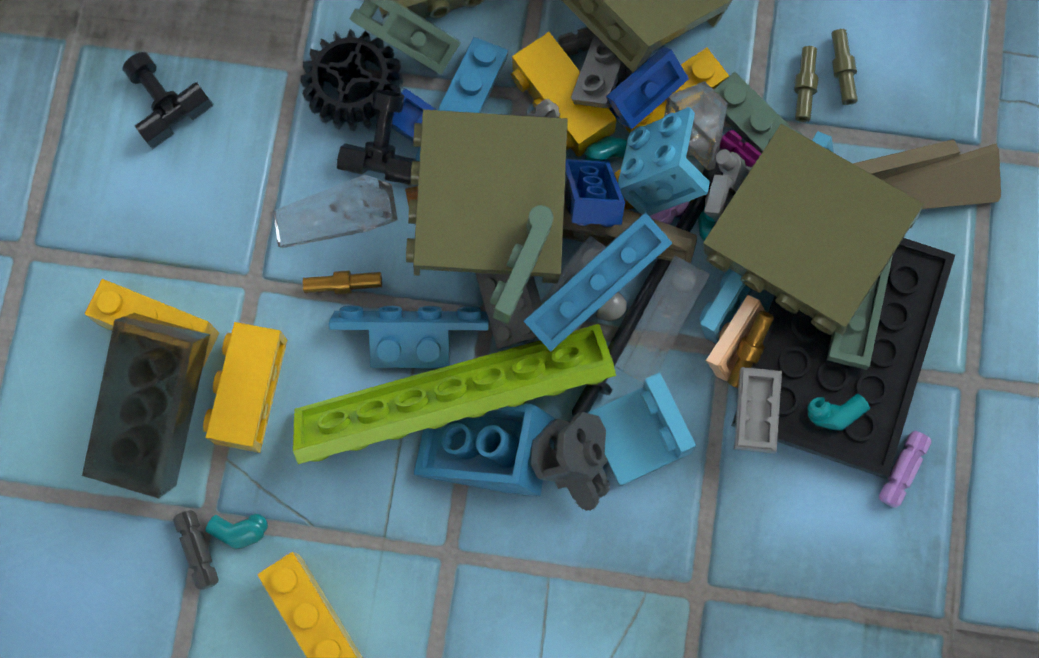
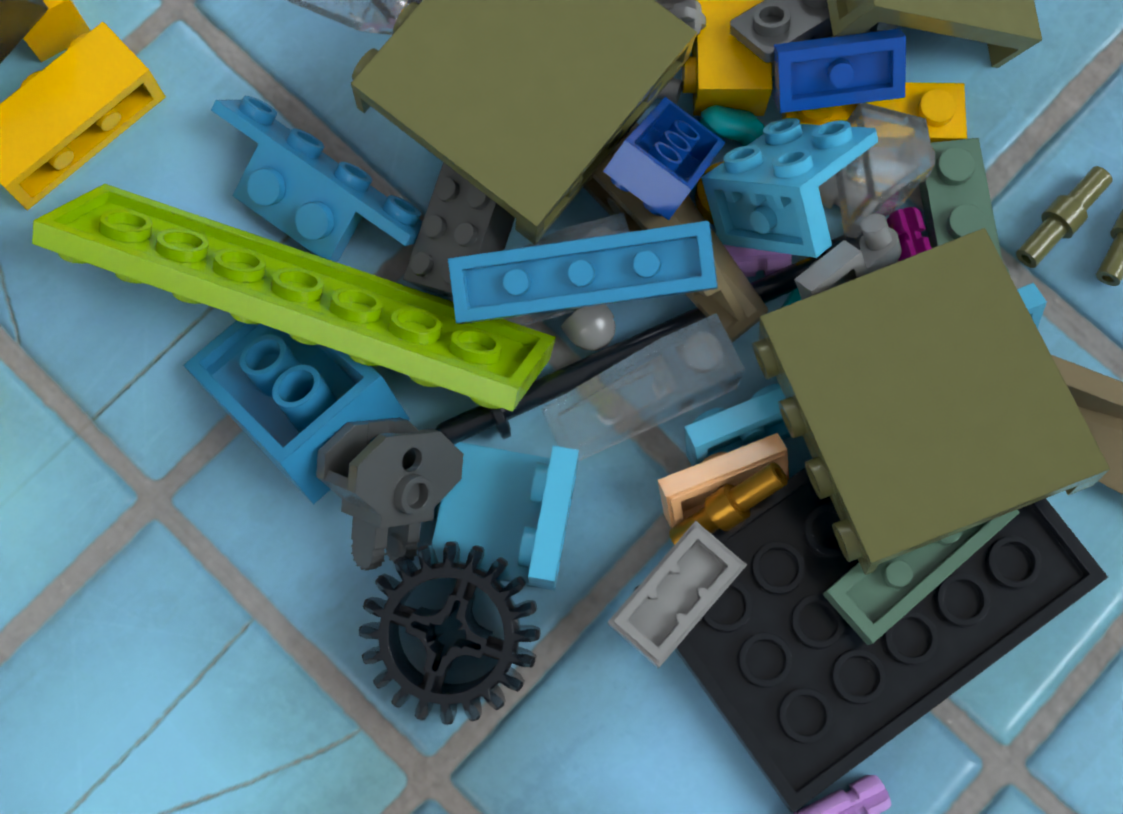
camera: 30 degrees right, 0 degrees up
pearl gold bar [303,270,382,295] -> none
sand green plate [490,205,554,324] -> none
teal arm [808,393,870,430] -> none
none -> black gear [359,541,541,725]

